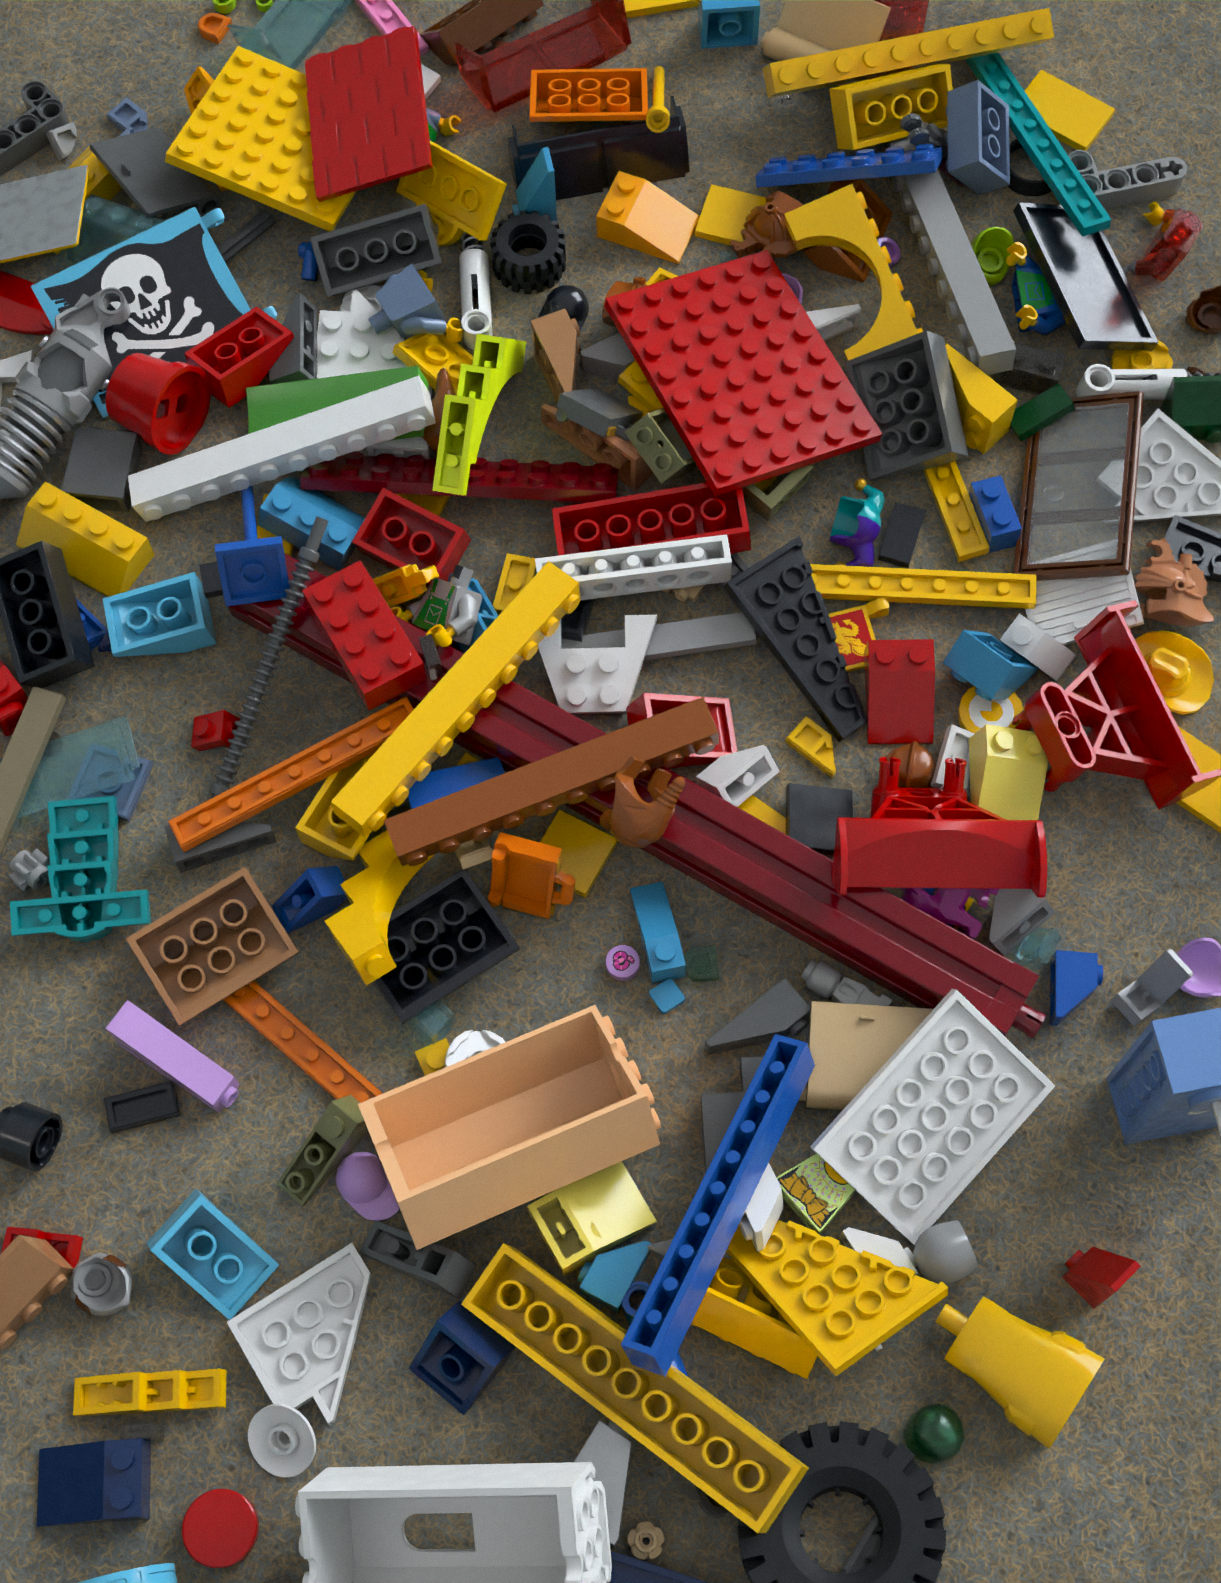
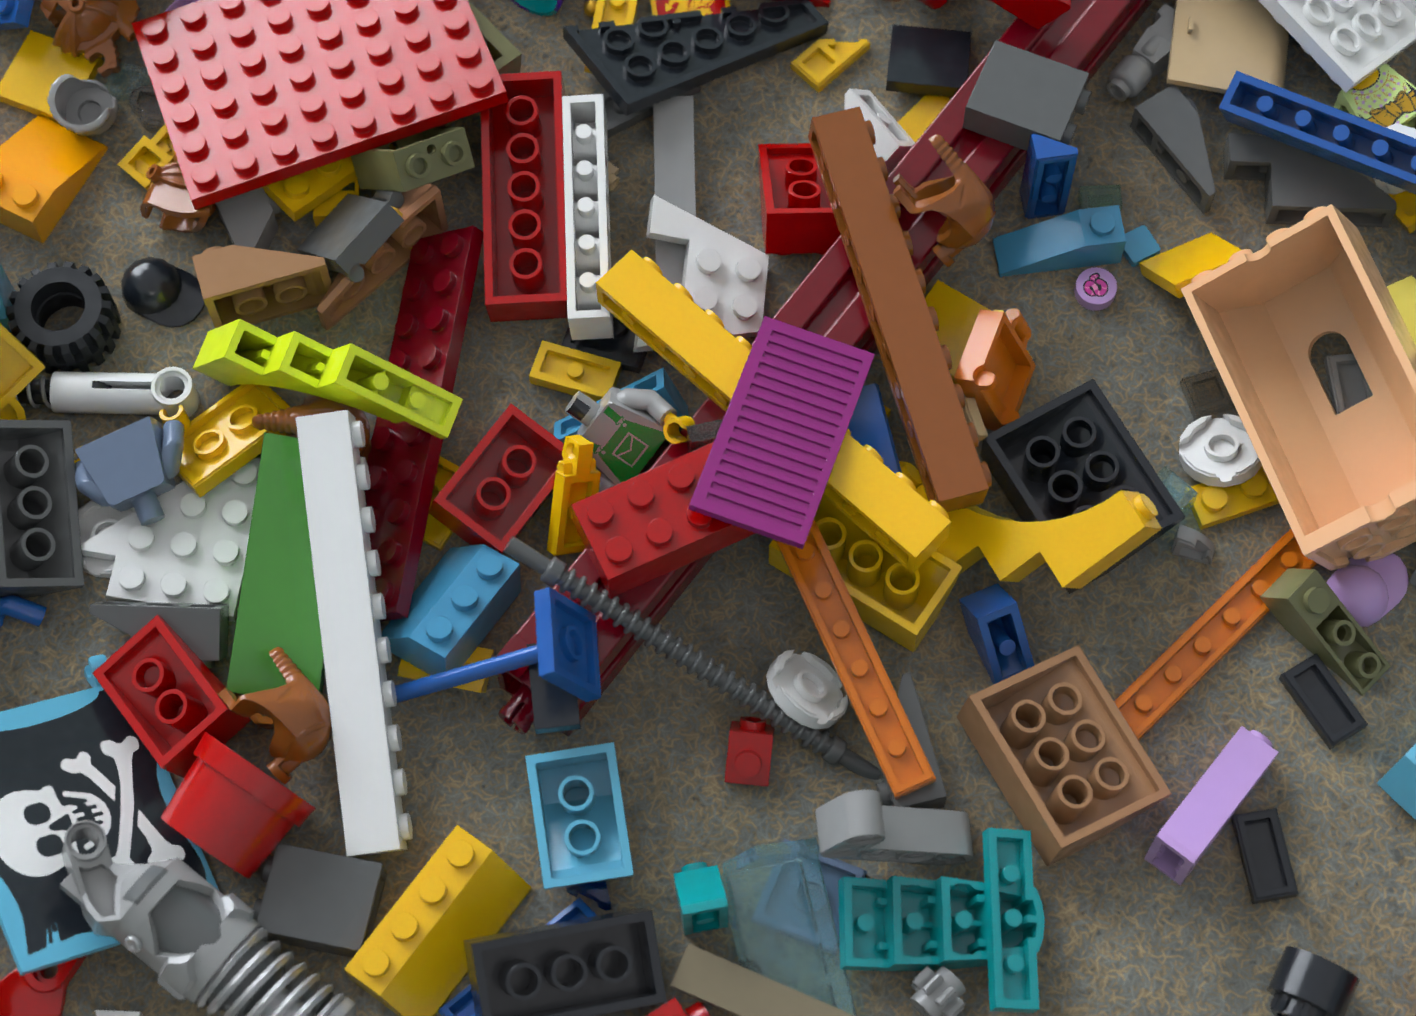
camera: 85 degrees left, 0 degrees up
none -> light grey hair [47,74,119,136]
none -> dark orange piece [218,647,332,784]
none -> teal slope [673,862,728,936]
none -> magenta window [688,316,875,549]
none -> white tile [766,650,848,729]
none -> light grey beam [815,790,974,865]
none -> dark grey brick [963,40,1092,151]
none -> blue slope [1019,134,1078,219]
none -> yellow tile [1139,232,1242,298]
none -> light grey tile [1170,524,1215,565]
none -> black tile [1279,653,1368,750]

